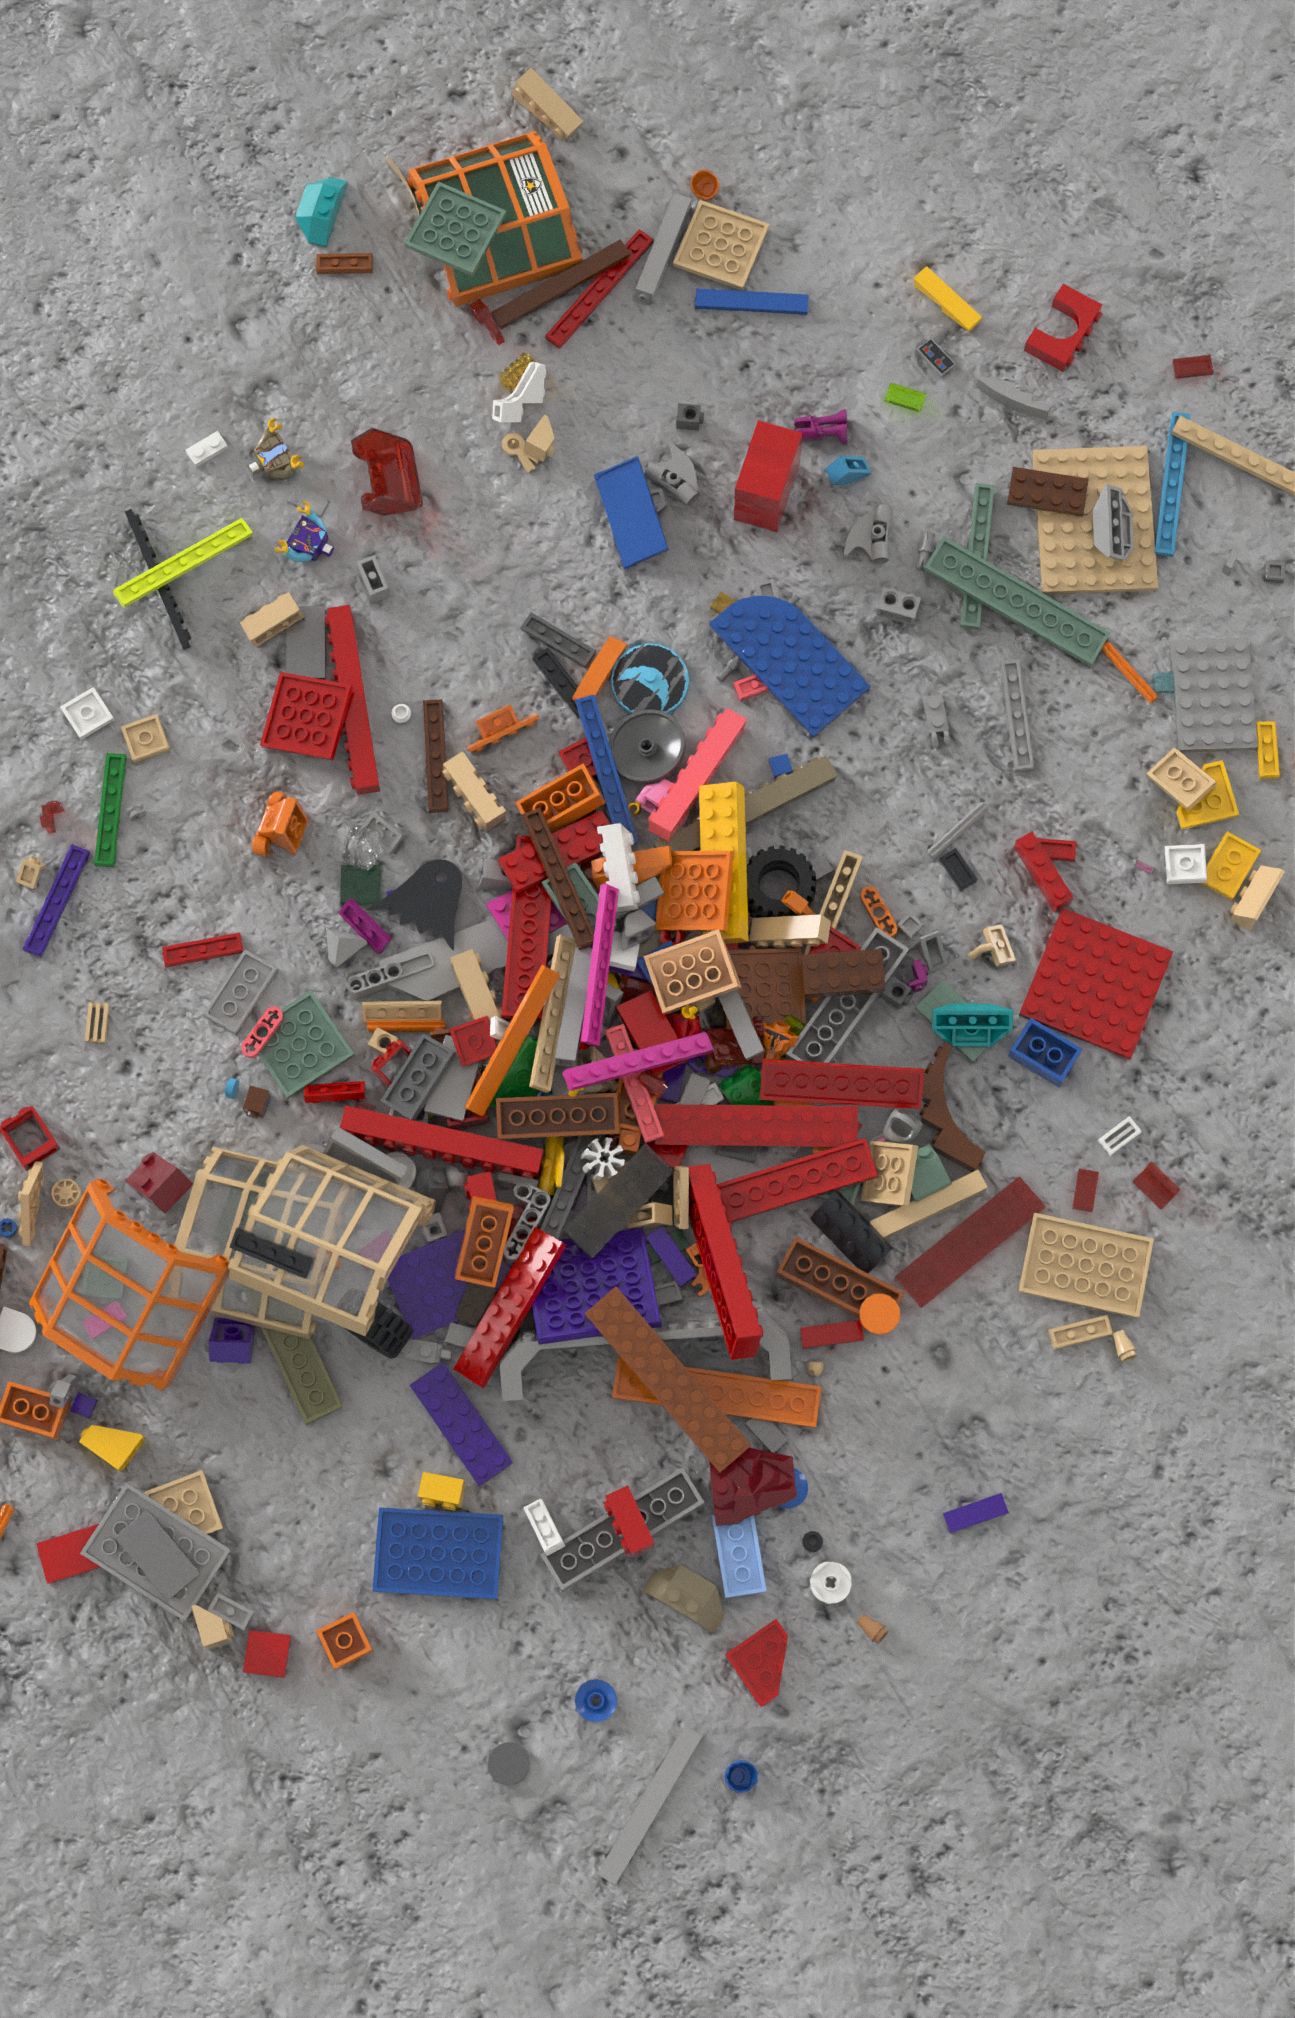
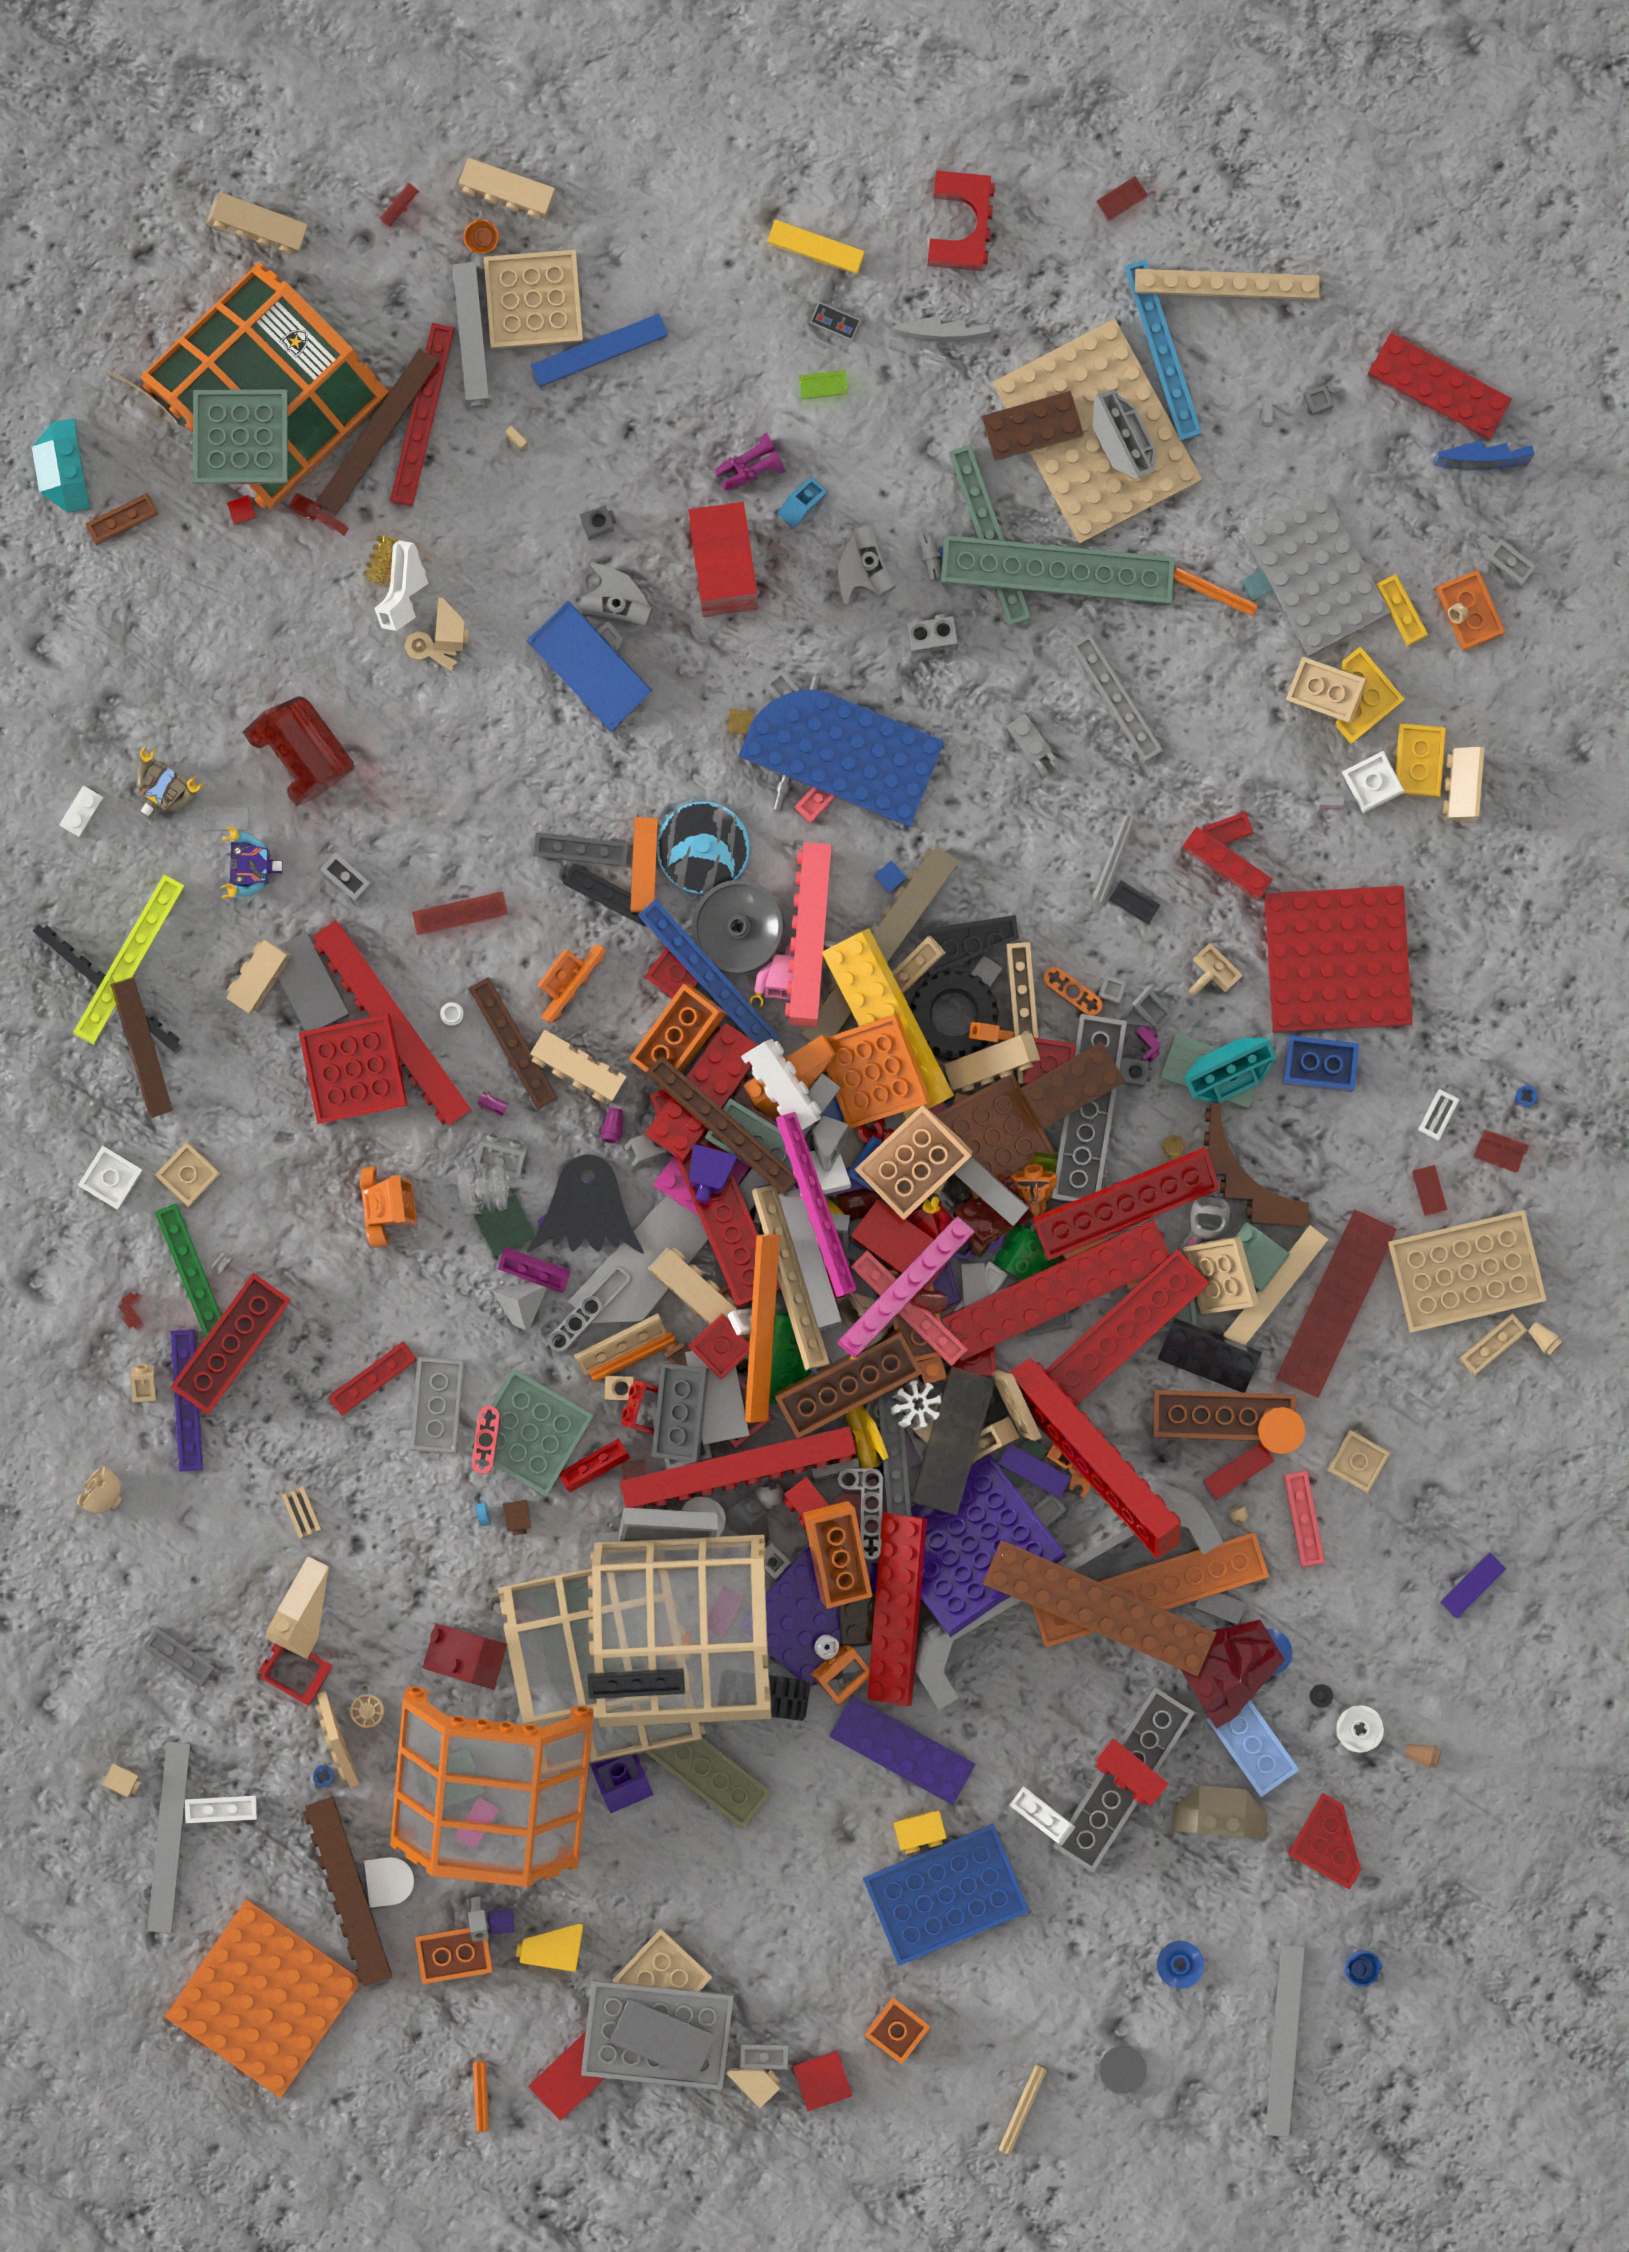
camera: 30 degrees left, 10 degrees up
none -> reddish brown tile [110,977,173,1118]
none -> red brick [170,1273,291,1416]
none -> red tile [226,495,256,525]
none -> tan wedge [265,1557,329,1659]
none -> clear red pin [379,182,419,228]
none -> clear red plate [412,891,508,936]
none -> tan brick [459,158,556,220]
none -> magenta pin [477,1092,509,1117]
none -> tan tile [505,426,528,452]
none -> magenta cone [600,1108,623,1144]
none -> dark purple torso [690,1144,737,1204]
none -> orange tile [810,1645,870,1706]
none -> white tile [815,1635,839,1660]
none -> tan tile [892,936,946,995]
none -> black wedge [922,915,1019,976]
none -> tan axle [999,2065,1046,2155]
none -> clear yellow tile [1161,1135,1185,1159]
none -> coral tile [1284,1471,1325,1567]
none -> tan tile [1326,1430,1391,1494]
none -> blue bush [1515,1085,1538,1107]

